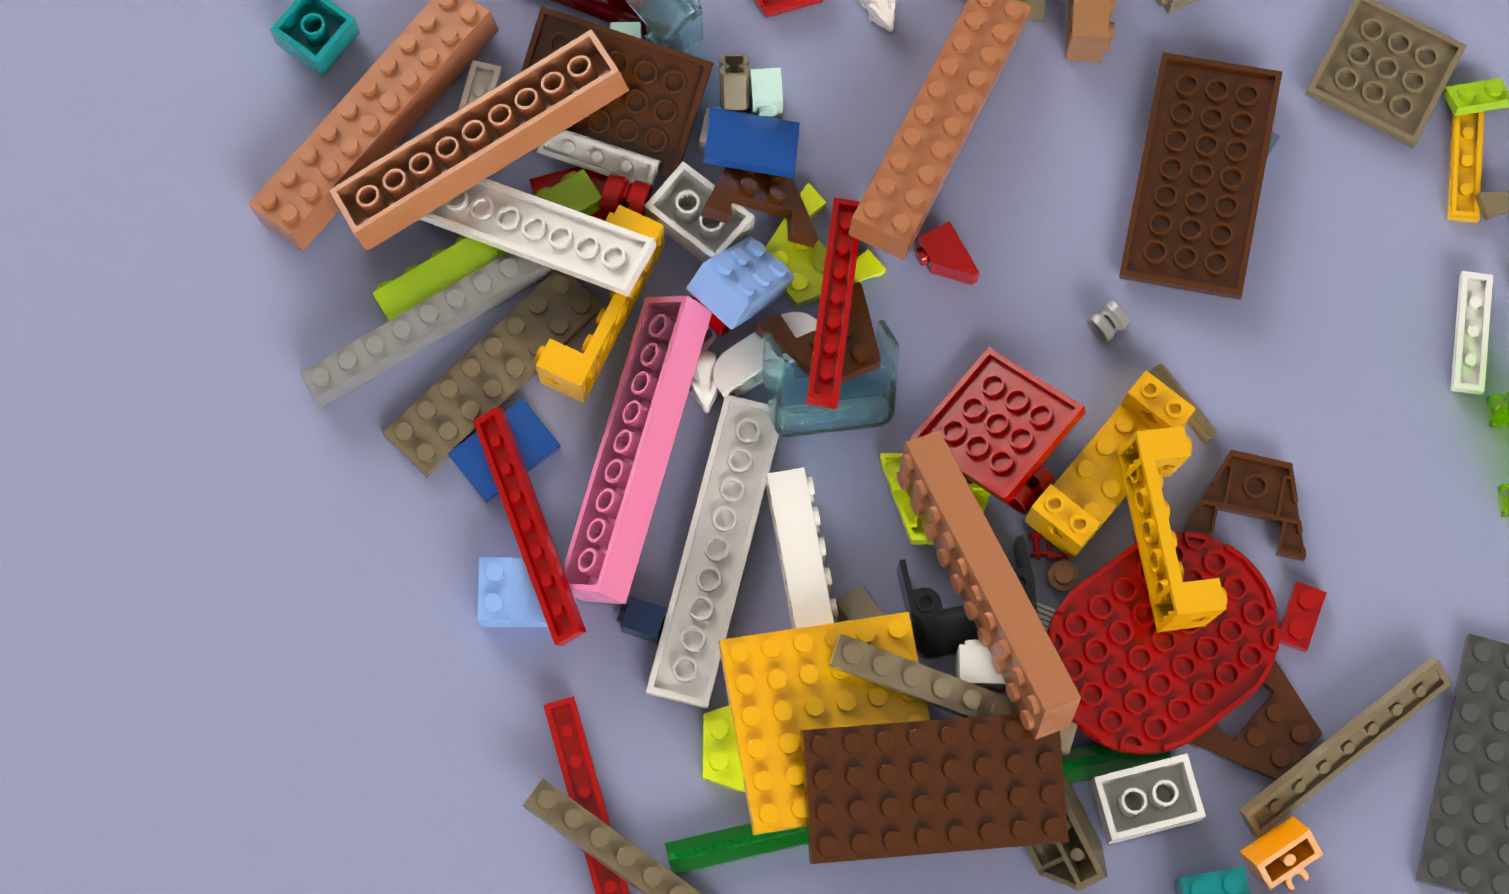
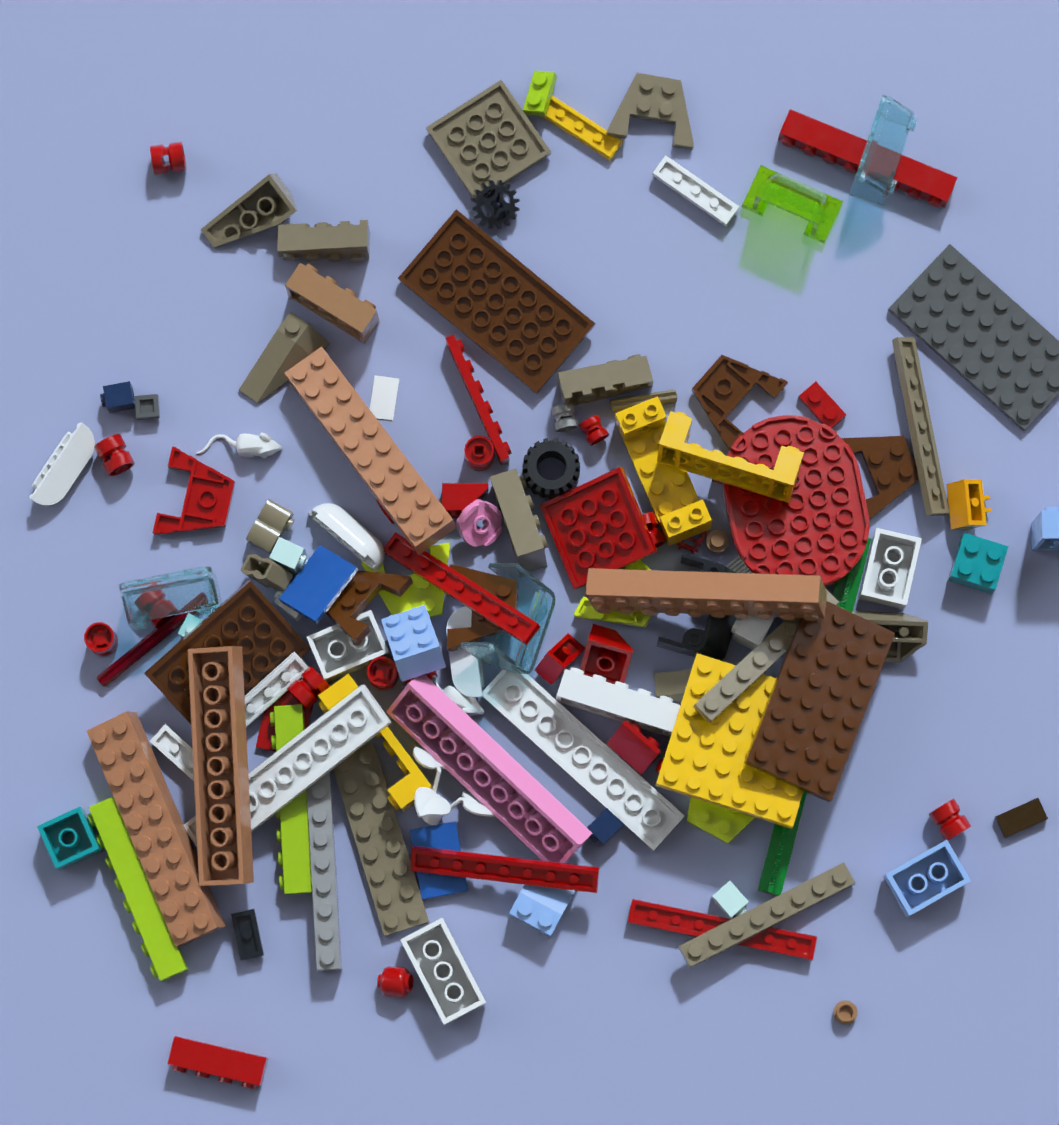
camera: 60 degrees left, 5 degrees up
none -> lime brick [87,796,189,982]
none -> red brick [167,1036,268,1089]
none -> black plate [231,909,264,961]
none -> dark tan brick [246,499,295,554]
none -> white brick [308,503,385,572]
none -> red wheel [367,657,398,691]
none -> white sticker [369,375,399,421]
none -> red head [377,966,414,998]
none -> white brick [400,918,486,1025]
none -> white plant [413,744,496,825]
none -> red plate [445,335,512,466]
none -> bright pink plate [456,499,503,547]
none -> red wheel [464,436,495,471]
none -> black gear [470,180,520,229]
none -> dark tan wedge [490,468,548,575]
none -> black tyre [523,438,580,500]
none -> red slope [534,633,585,685]
none -> dark tan wedge [558,354,653,406]
none -> red wheel [579,415,609,446]
none -> red slope [580,624,633,684]
none -> red slope [606,720,661,776]
none -> light aqua brick [711,881,749,918]

